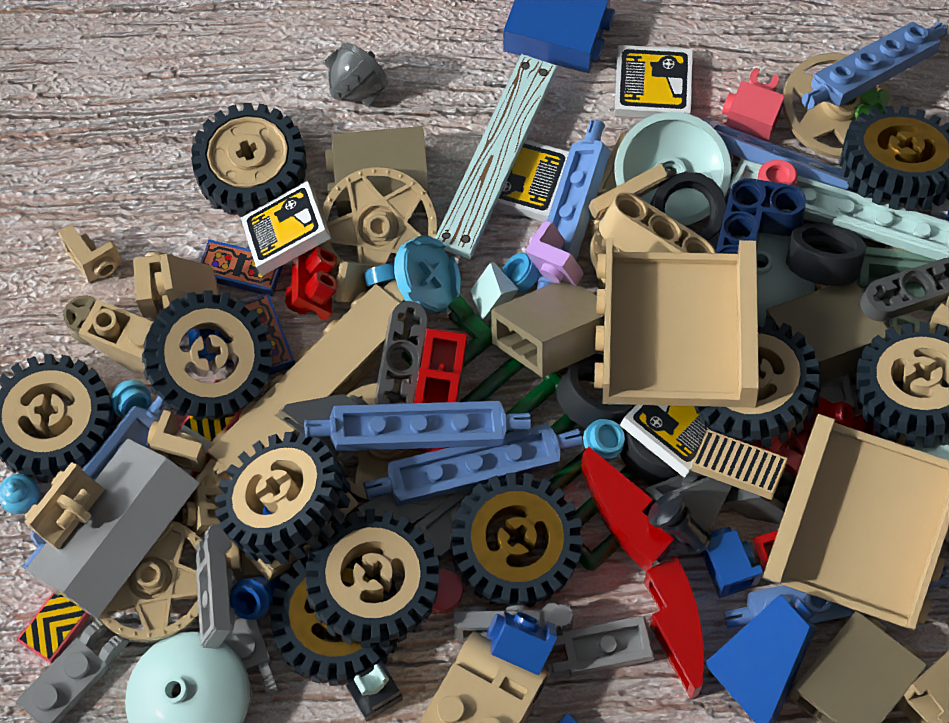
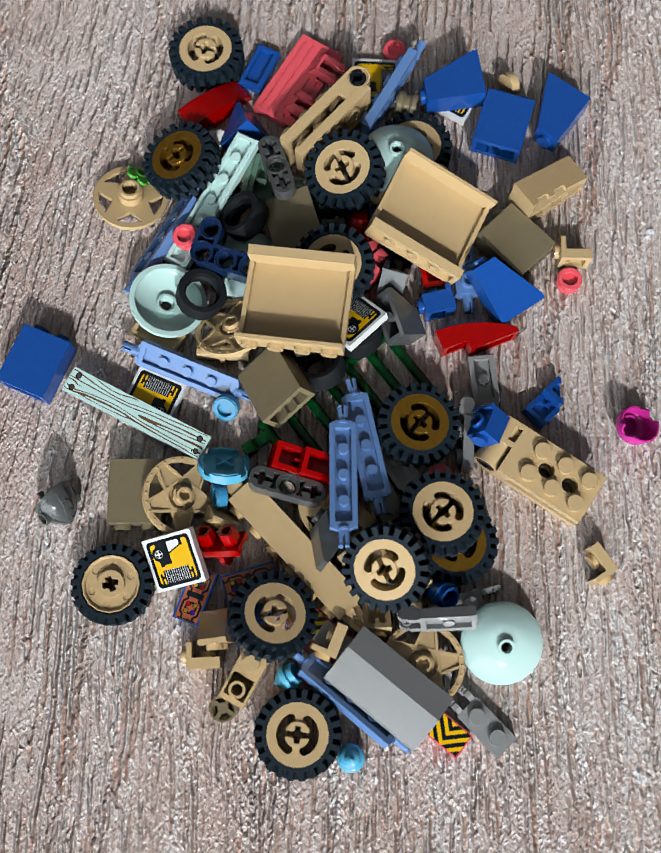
camera: 85 degrees left, 10 degrees up
tan hips [24,462,105,549] -> none
tan bracket [58,224,122,283] -> none
black piece [346,660,403,722] -> none
light aqua slope [470,262,519,321] -> none
lavender bracket [525,220,584,286] -> none
red slope [581,447,674,572] -> none
medium azure plate [583,419,625,460] -> none
tan tile [588,164,668,220] -> none
tan beam [599,192,715,253] -> none
tile [614,45,693,118] -> none
black pin [648,492,711,555] -> none
tan tile [692,430,787,500] -> none
coral brick [722,68,785,142] -> none
medium blue plate [802,21,947,109] -> none

